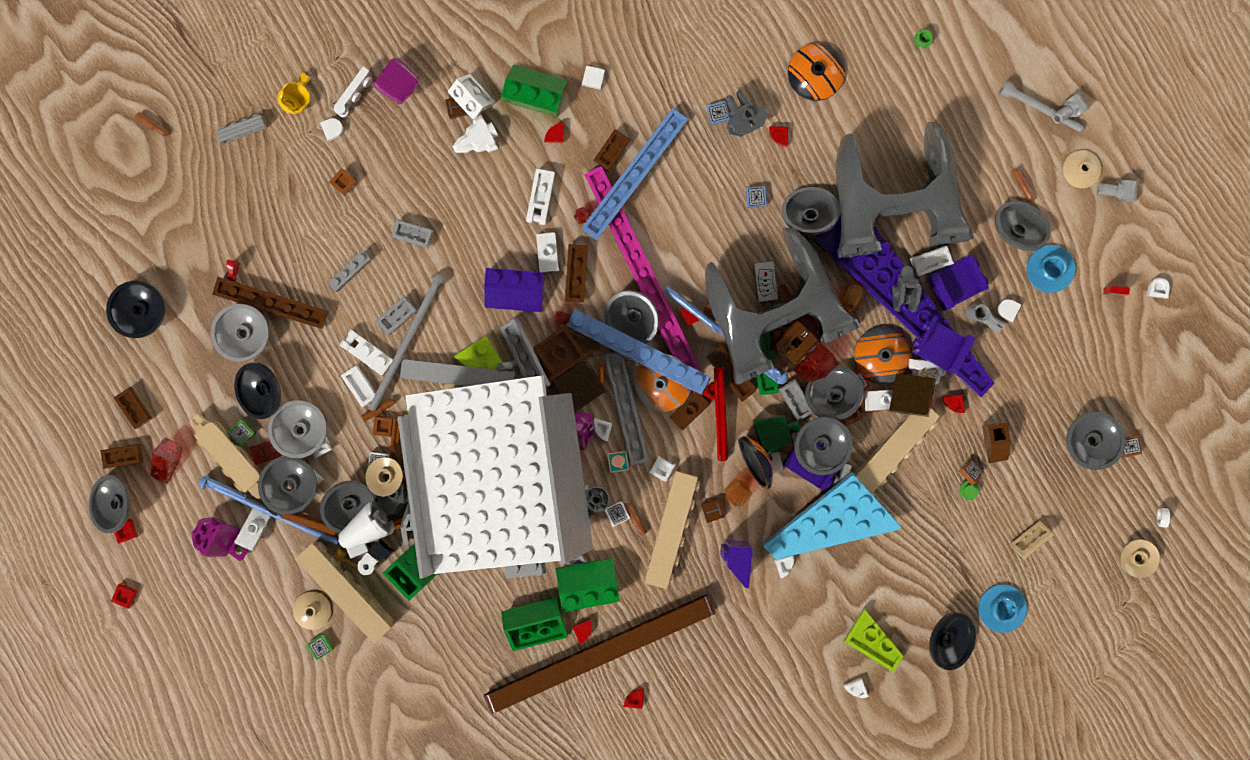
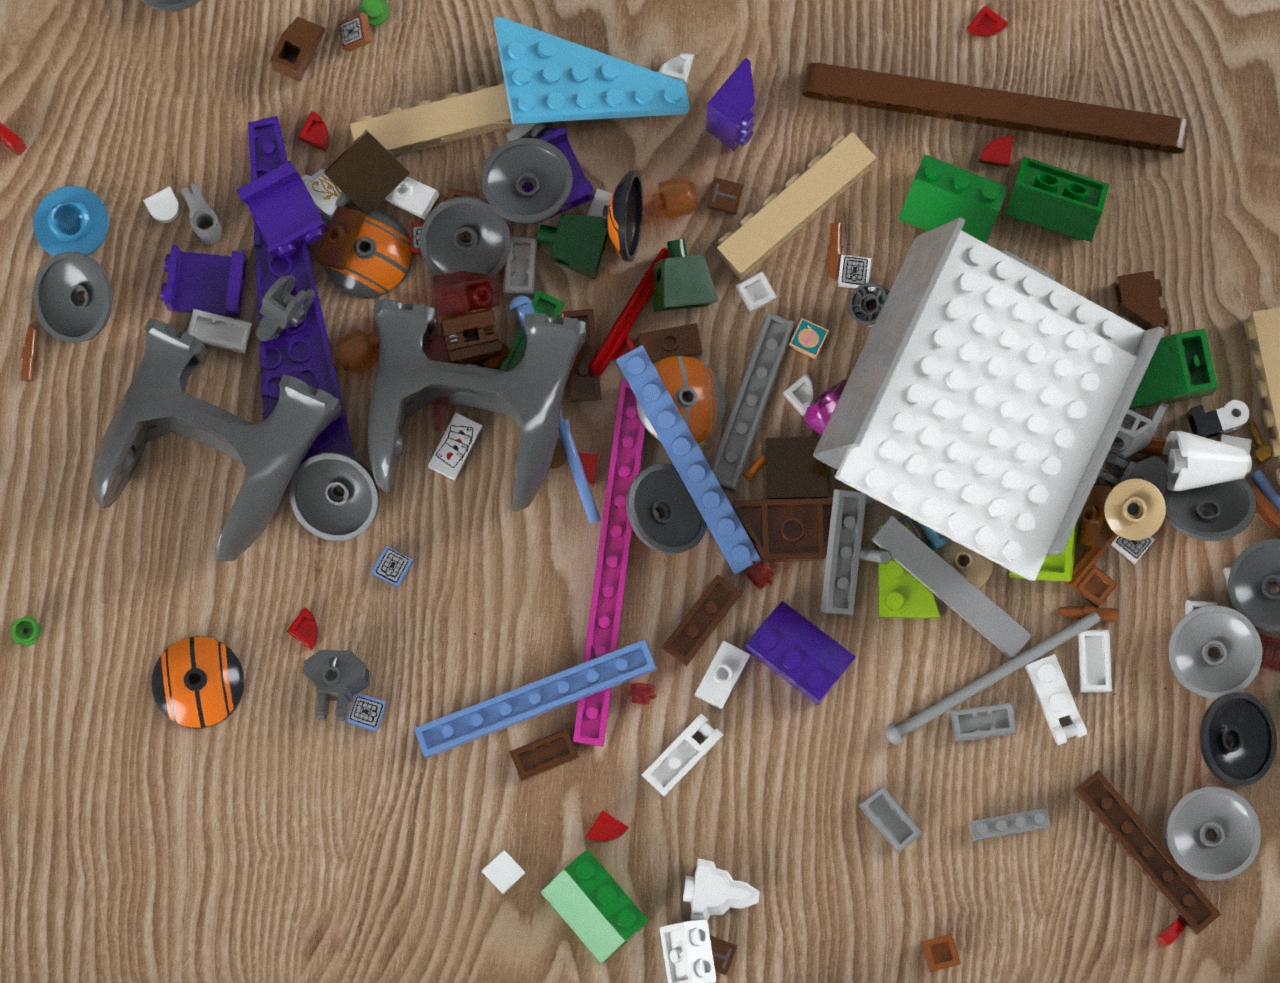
camera: 145 degrees left, 10 degrees down
none -> reddish brown plate [315,206,366,270]
none -> dark green torso [653,239,718,312]
none -> reddish brown slope [1114,270,1168,330]

